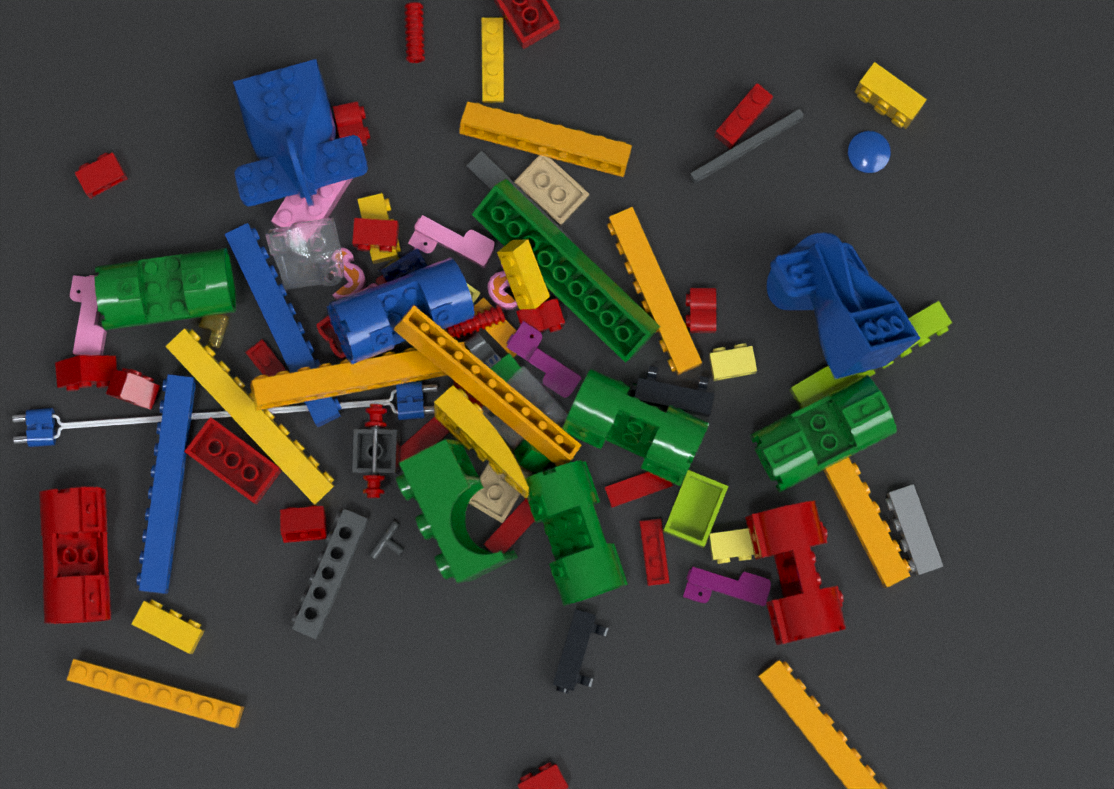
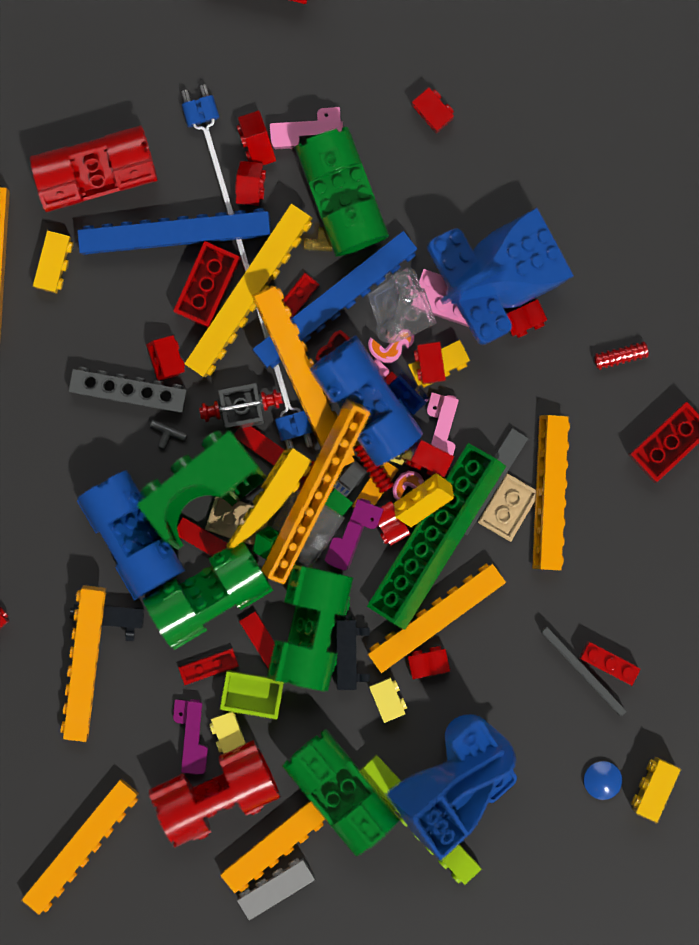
camera: 80 degrees right, 5 degrees up
yellow plate [482,18,504,103] -> none
none -> light orange brick [61,585,106,742]
none -> blue cylinder [77,470,185,600]
none -> red brick [401,439,454,477]

